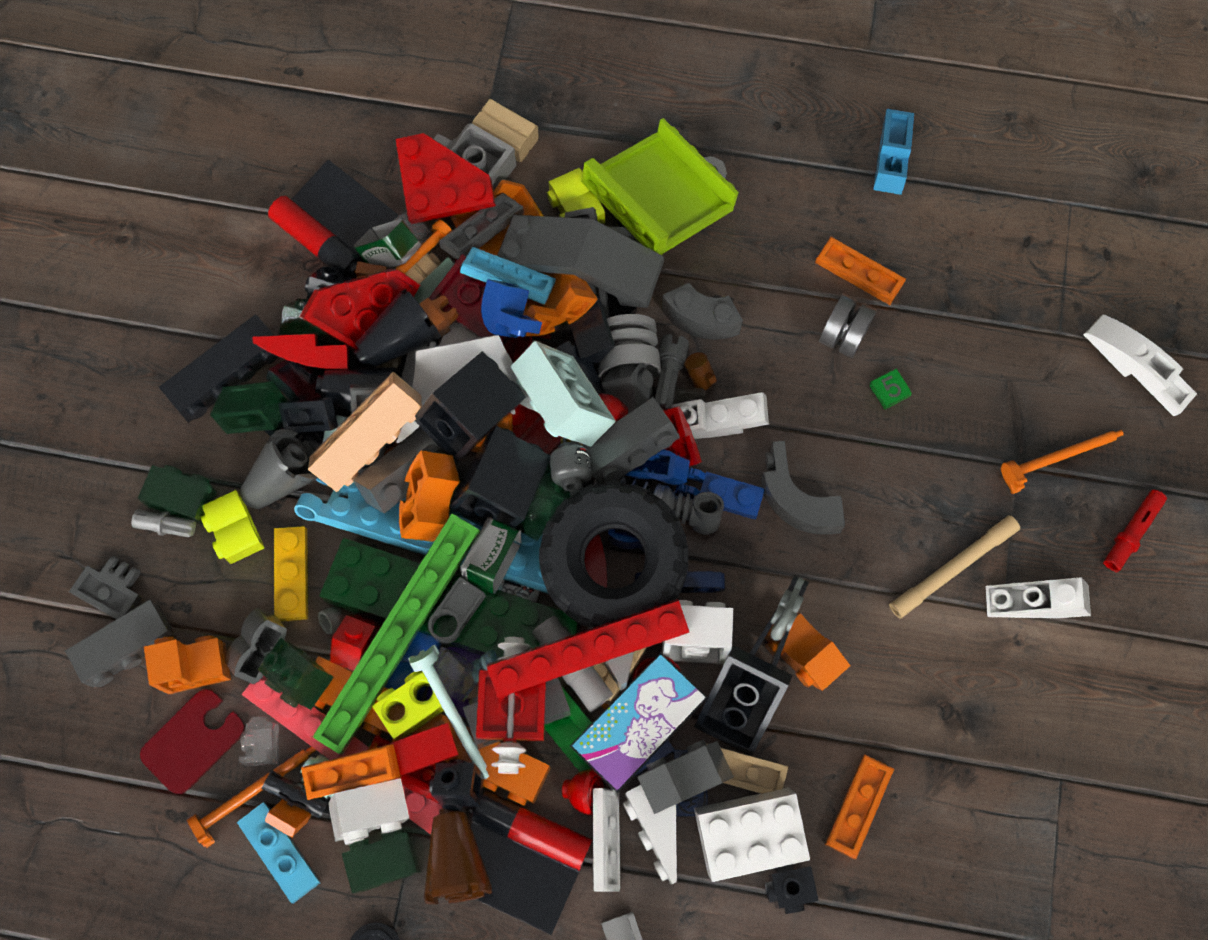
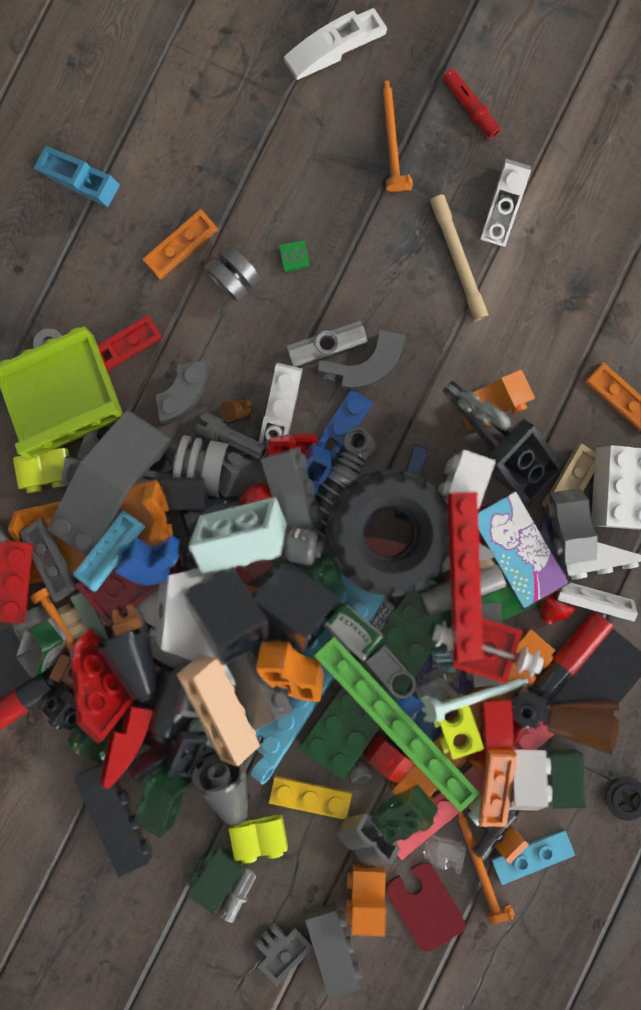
camera: 75 degrees left, 15 degrees up
none -> red plate [97,315,163,373]
none -> light grey piece [287,321,368,367]

